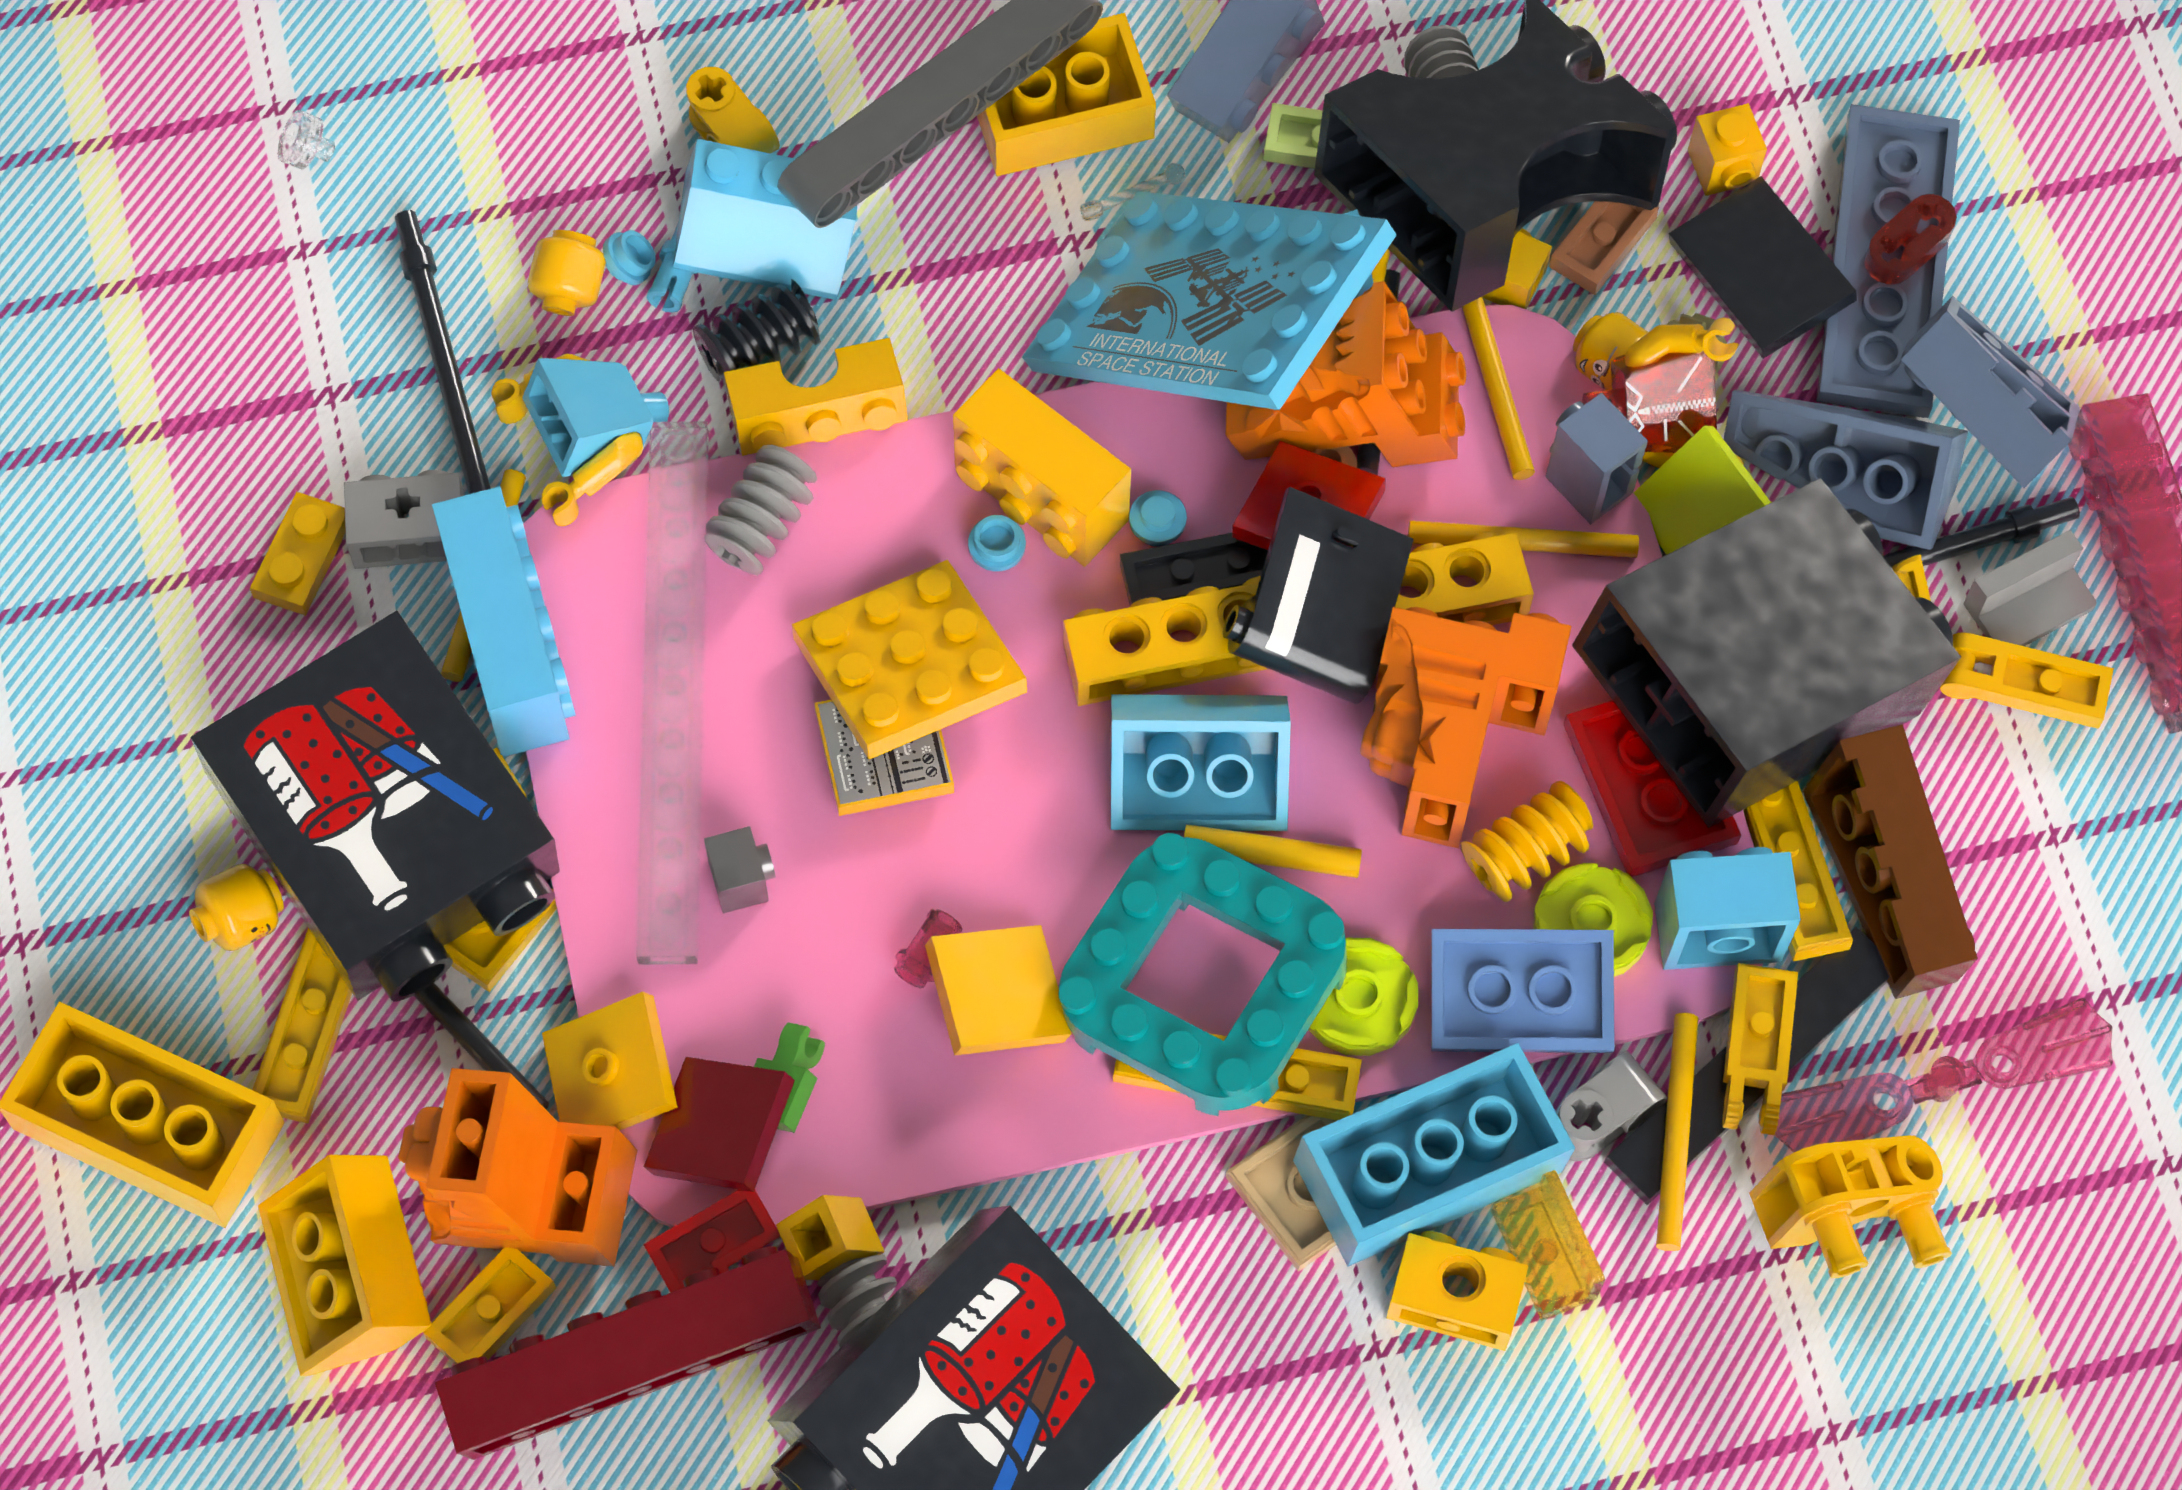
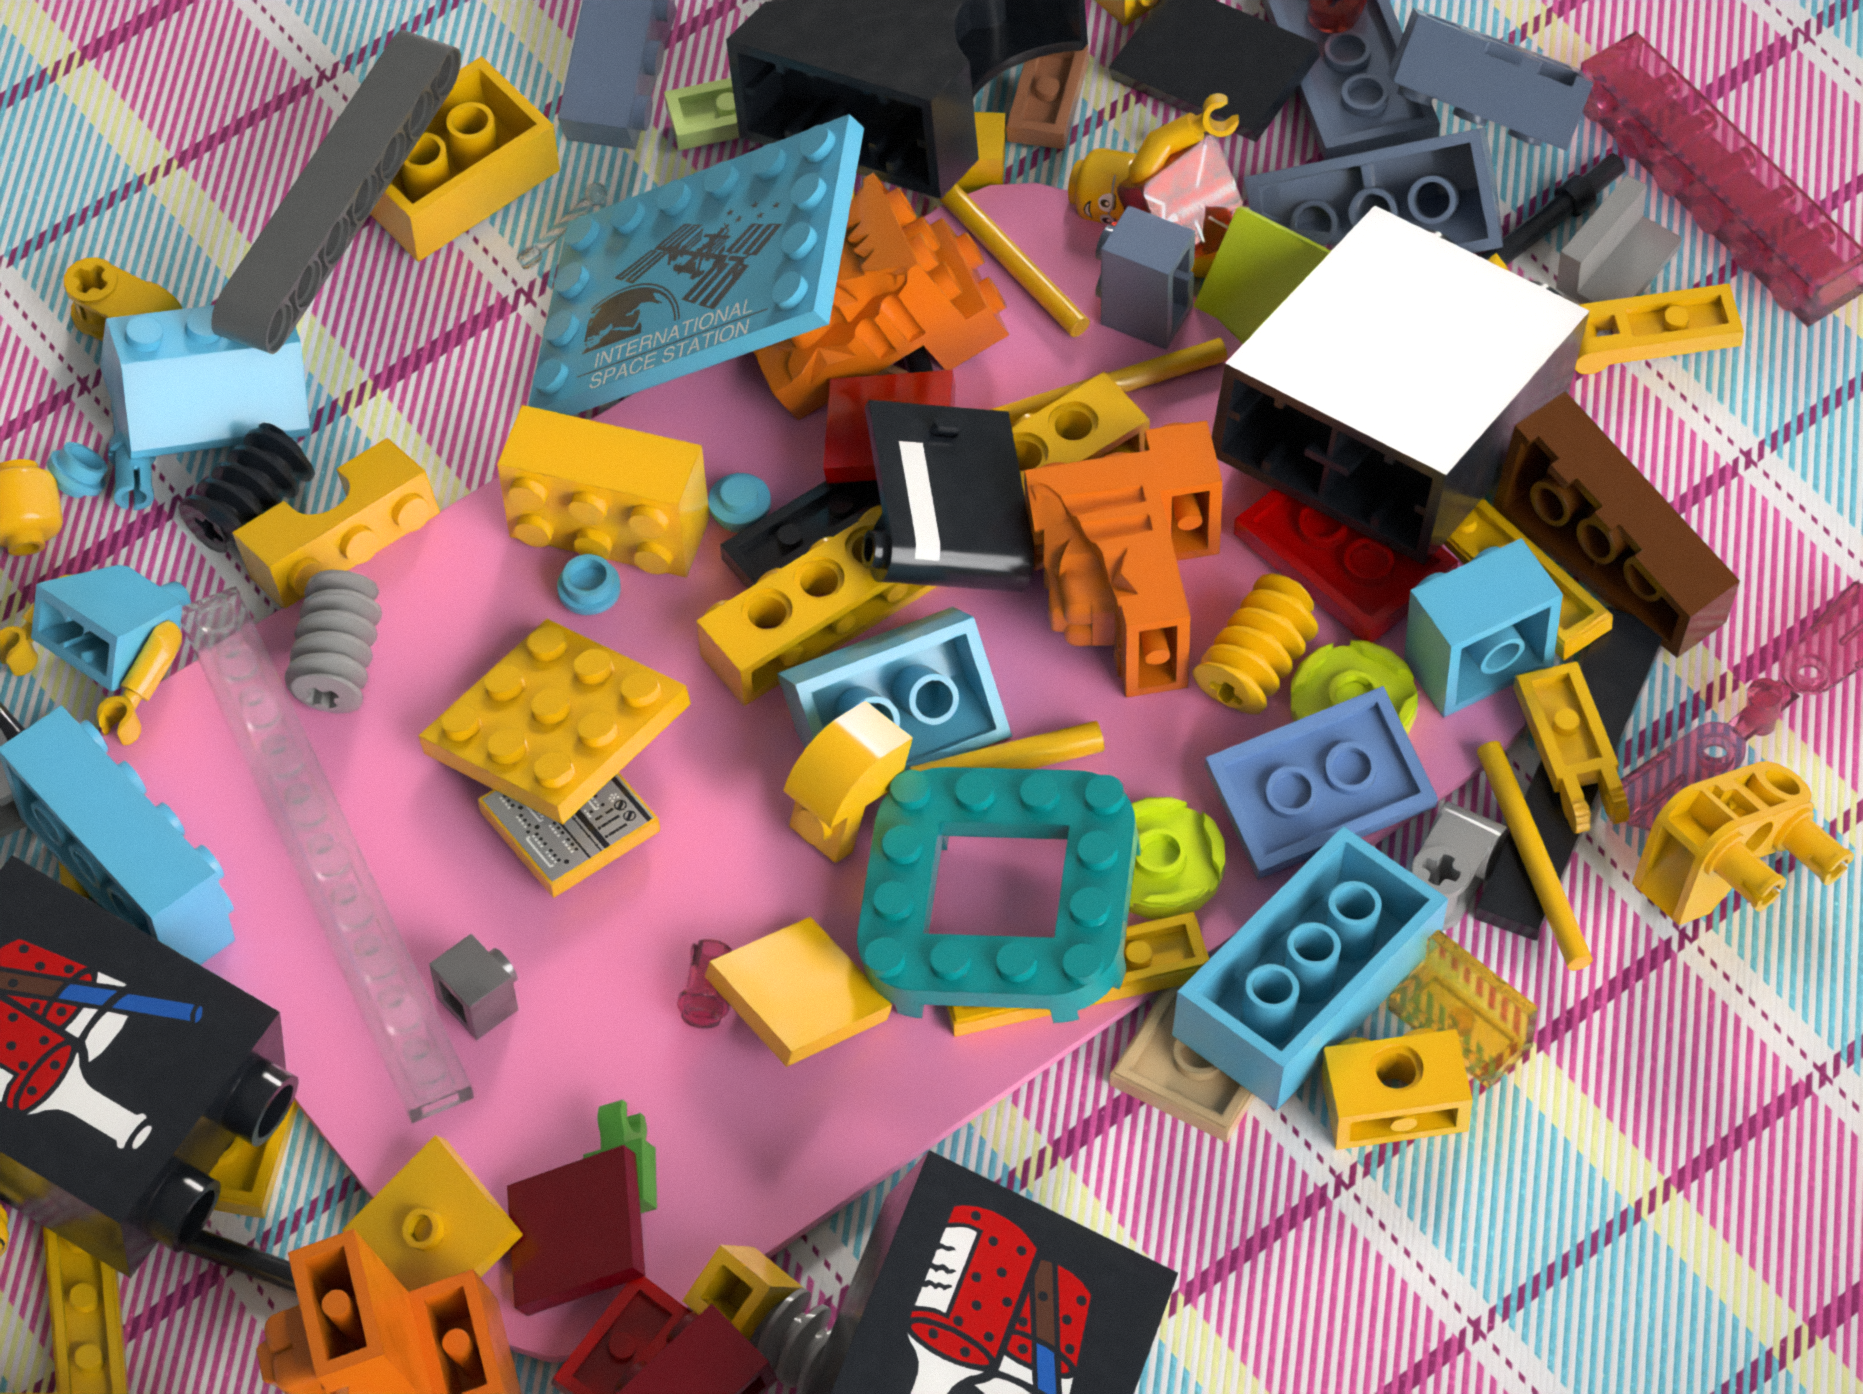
camera: 20 degrees left, 10 degrees down
none -> yellow brick [783,701,913,863]

